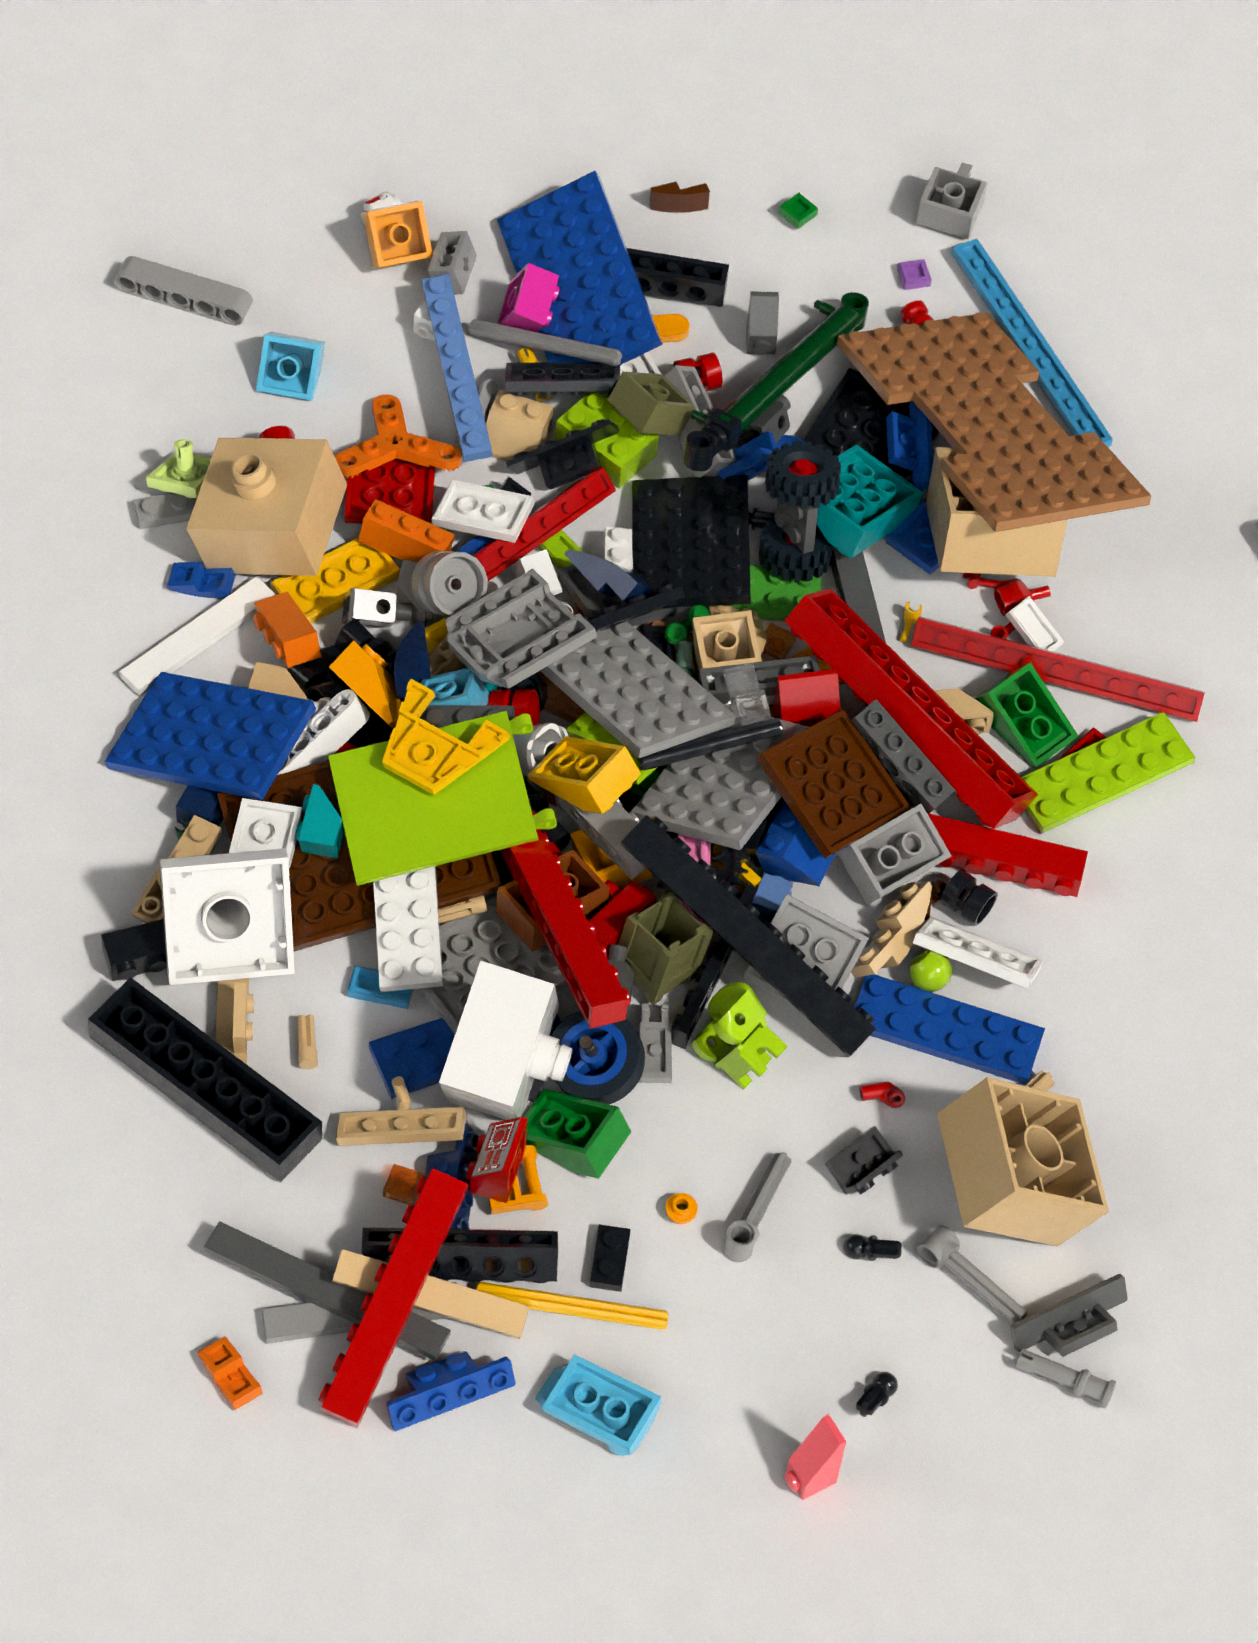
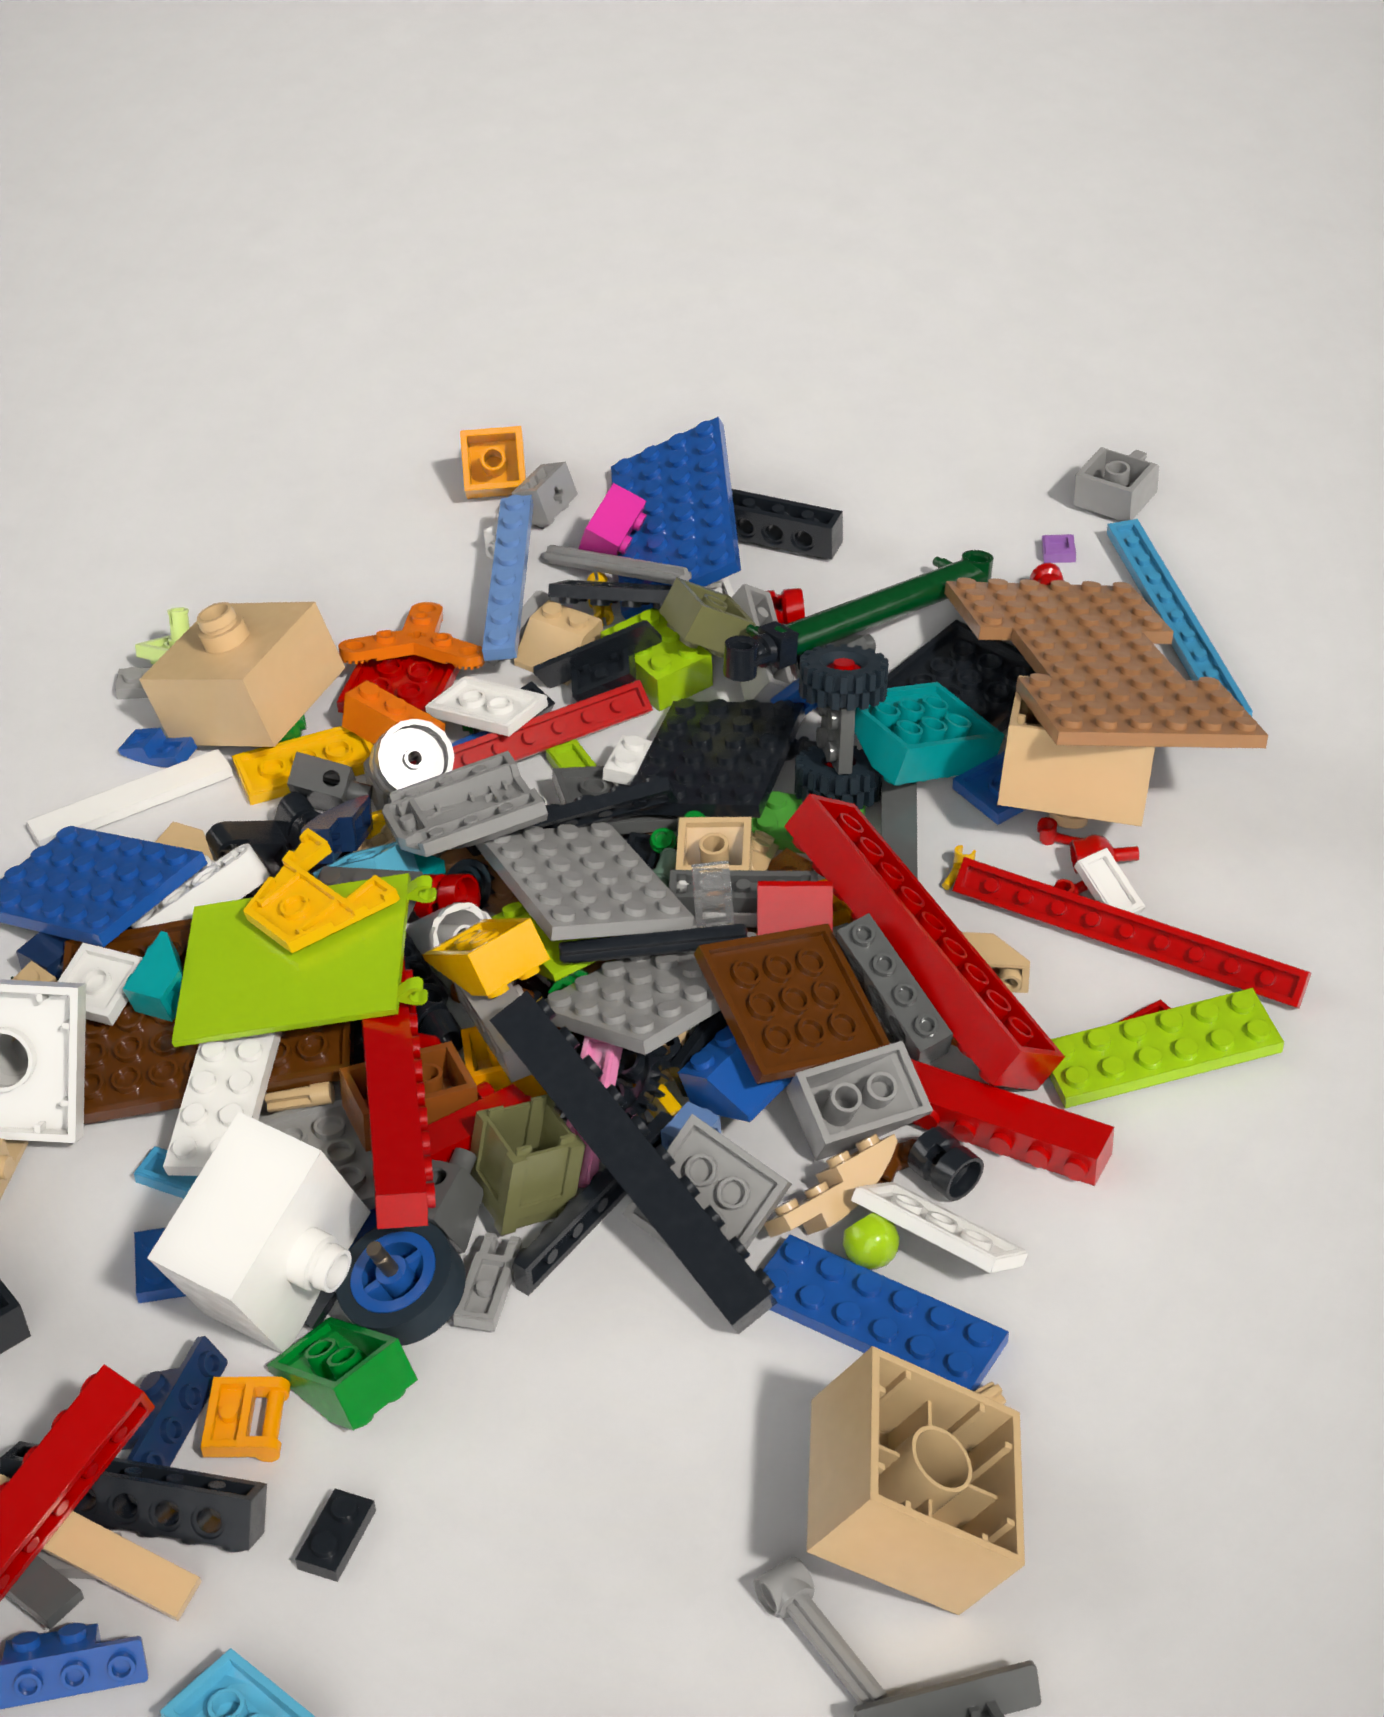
camera: 20 degrees right, 15 degrees down
light grey beam [114,256,253,326] -> none
orange brick [253,592,321,668] -> none
medium azure slope [256,331,326,401] -> none
tan piece [297,1014,318,1069] -> none
light orange slope [329,641,401,728] -> none
tan plate [336,1076,466,1146] -> none
red slope [466,1117,528,1203] -> none
yellow axle [476,1282,669,1330] -> none
white slope [511,549,562,595] -> none
dark blue slope [564,550,653,603] -> none
reddish brown slope [649,181,710,213] -> none
light orange tile [652,314,690,343] -> none
light orange plate [665,1193,698,1225] -> none
lime piece [691,982,788,1090] -> none
light grey axle [724,1152,791,1262] -> none
slope [746,291,779,355] -> none
green plate [779,193,818,229] -> none
black bracket [824,1126,903,1195] -> none
black axle [843,1234,902,1261] -> none
red arm [859,1081,906,1108] -> none
blue bracket [886,401,934,492] -> none
green slope [974,662,1079,769] -> none

